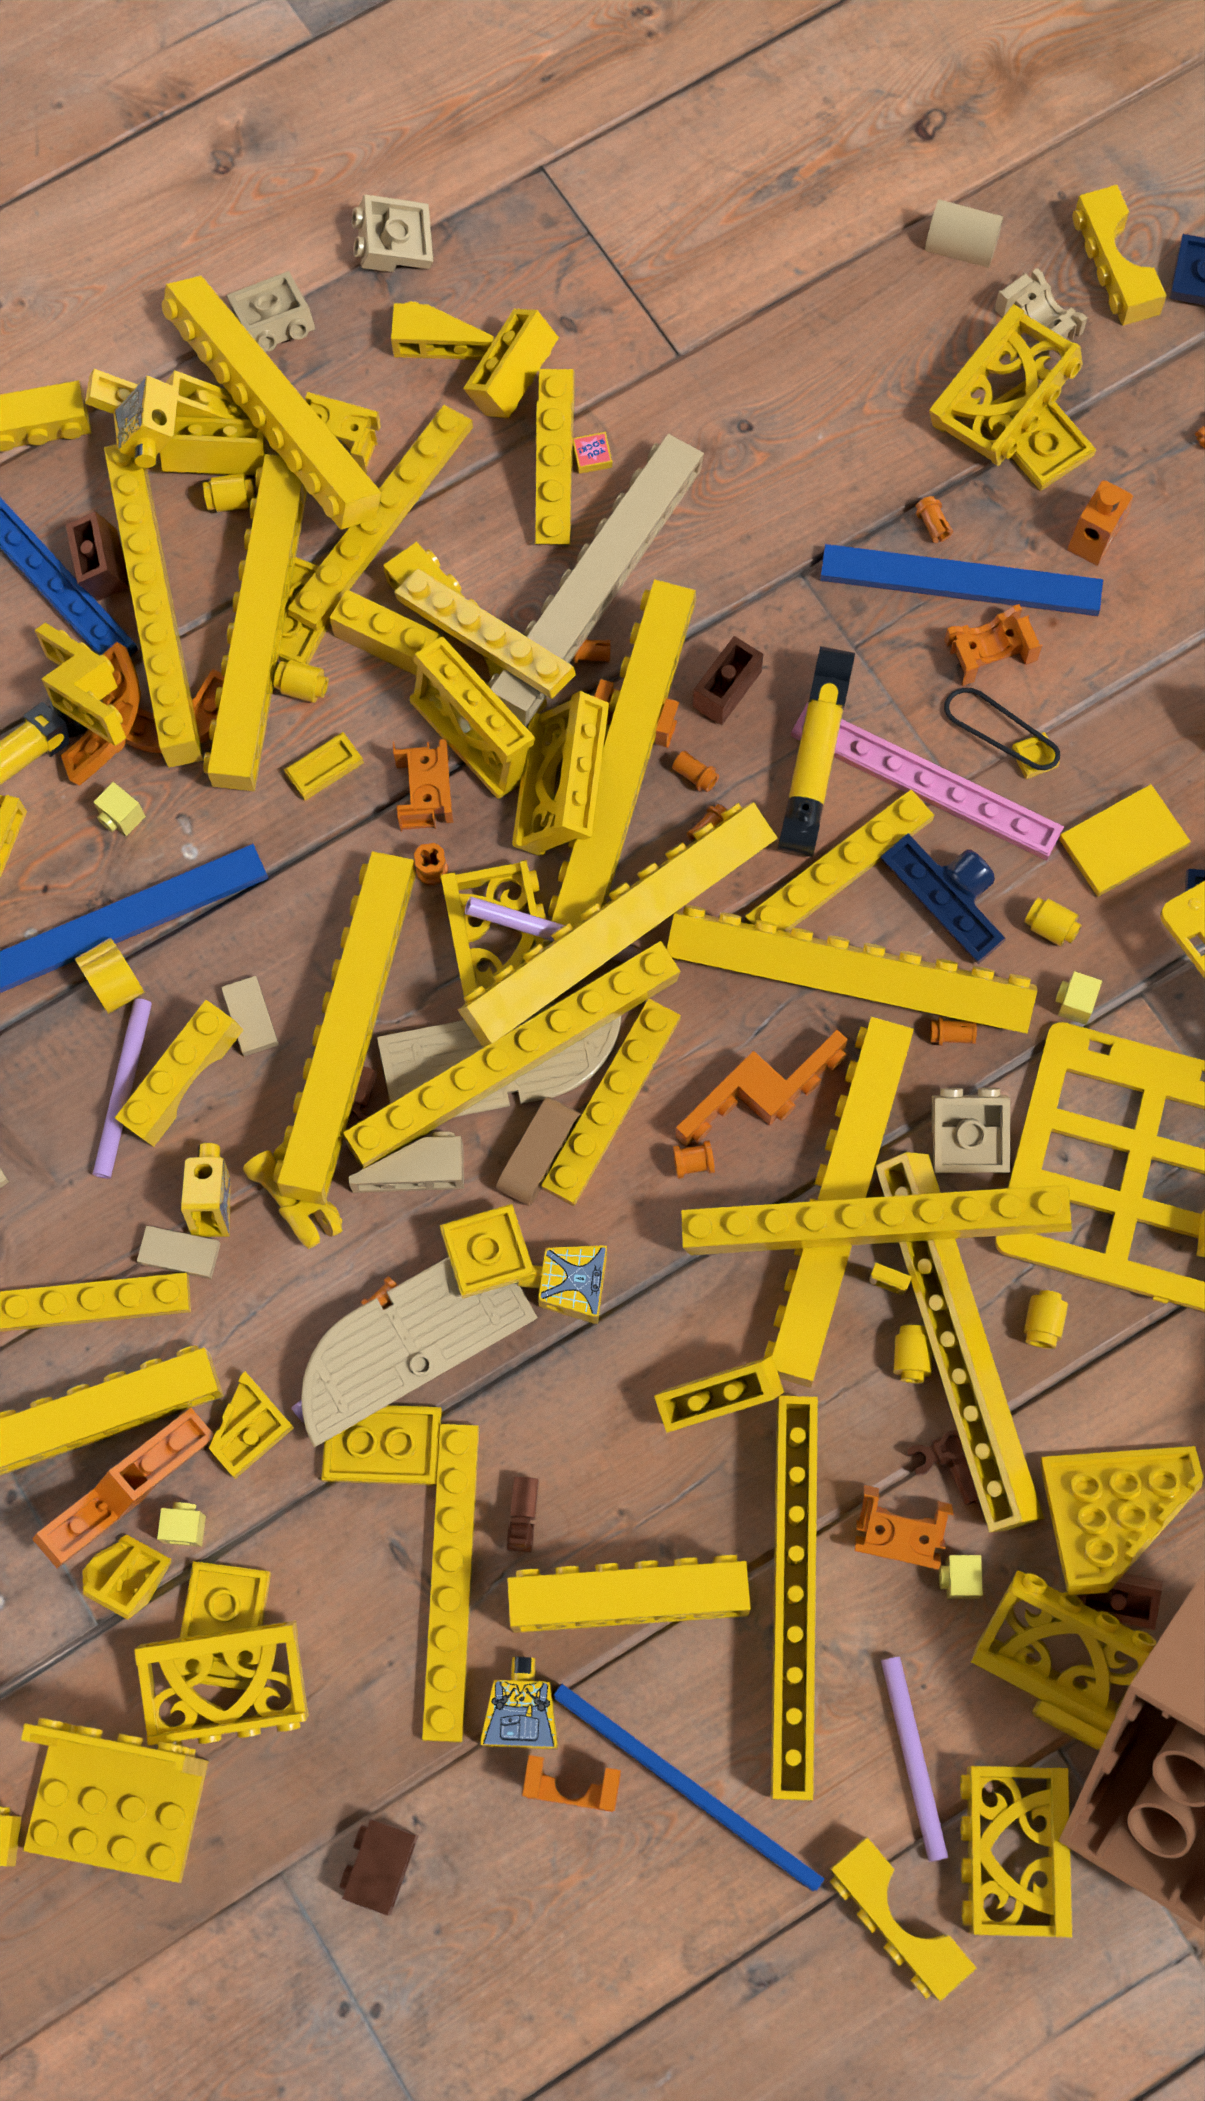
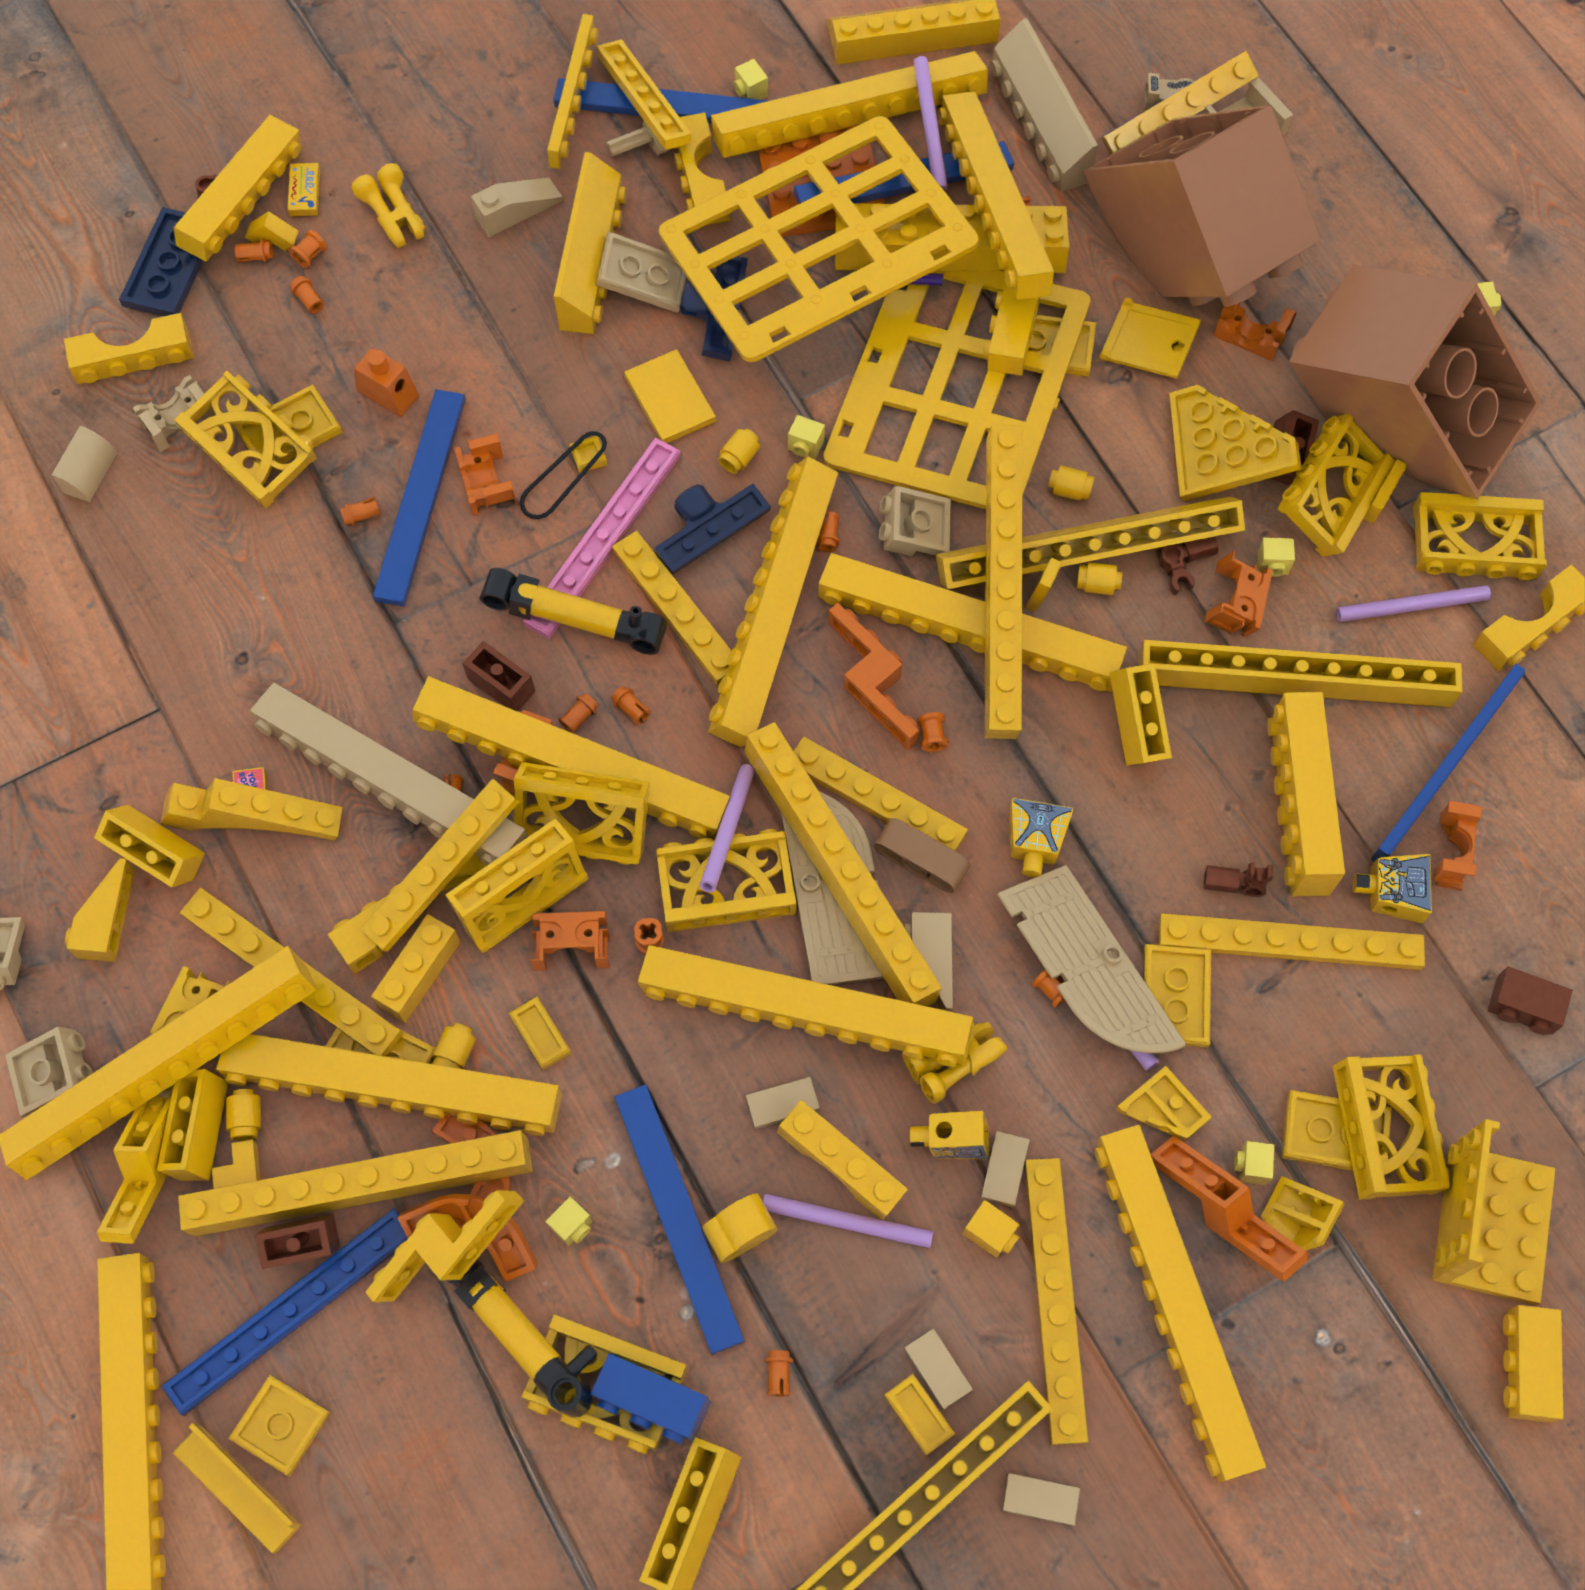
camera: 90 degrees left, 5 degrees down
yellow torso [114,375,178,468] -> none
yellow tile [440,1204,535,1299] -> none
yellow brick [457,802,778,1046] -> none
none -> yellow piece [212,1139,261,1189]
none -> yellow brick [963,1200,1019,1258]

